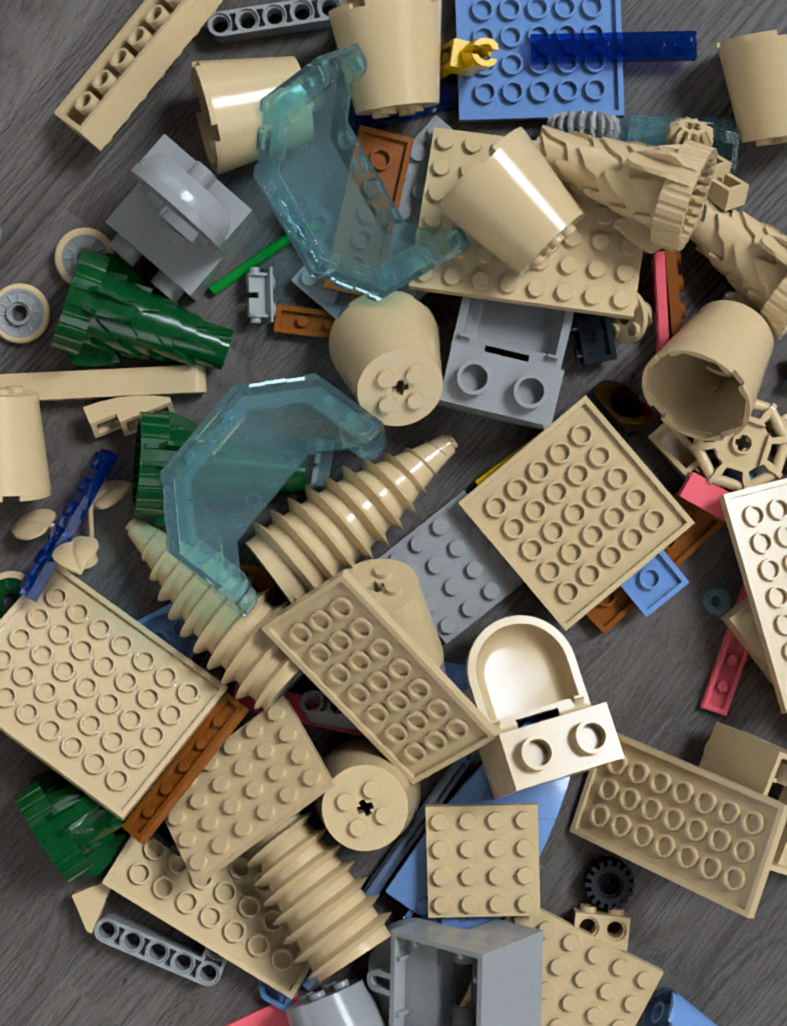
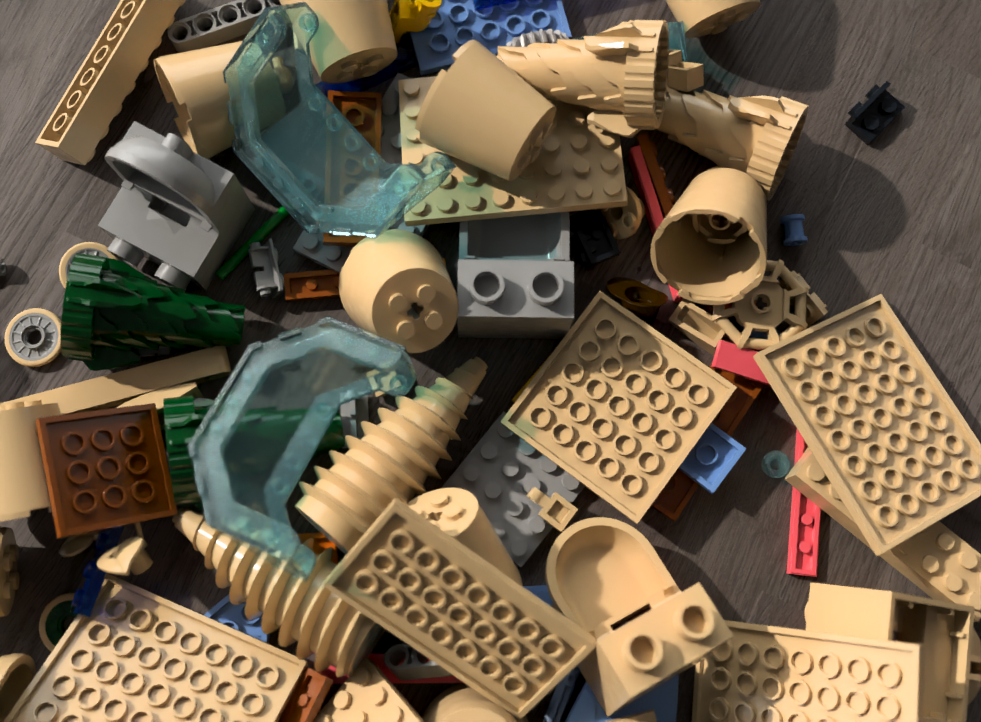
camera: 20 degrees left, 10 degrees down
none -> dark orange plate [36,403,178,539]
none -> tan plate [527,487,578,532]

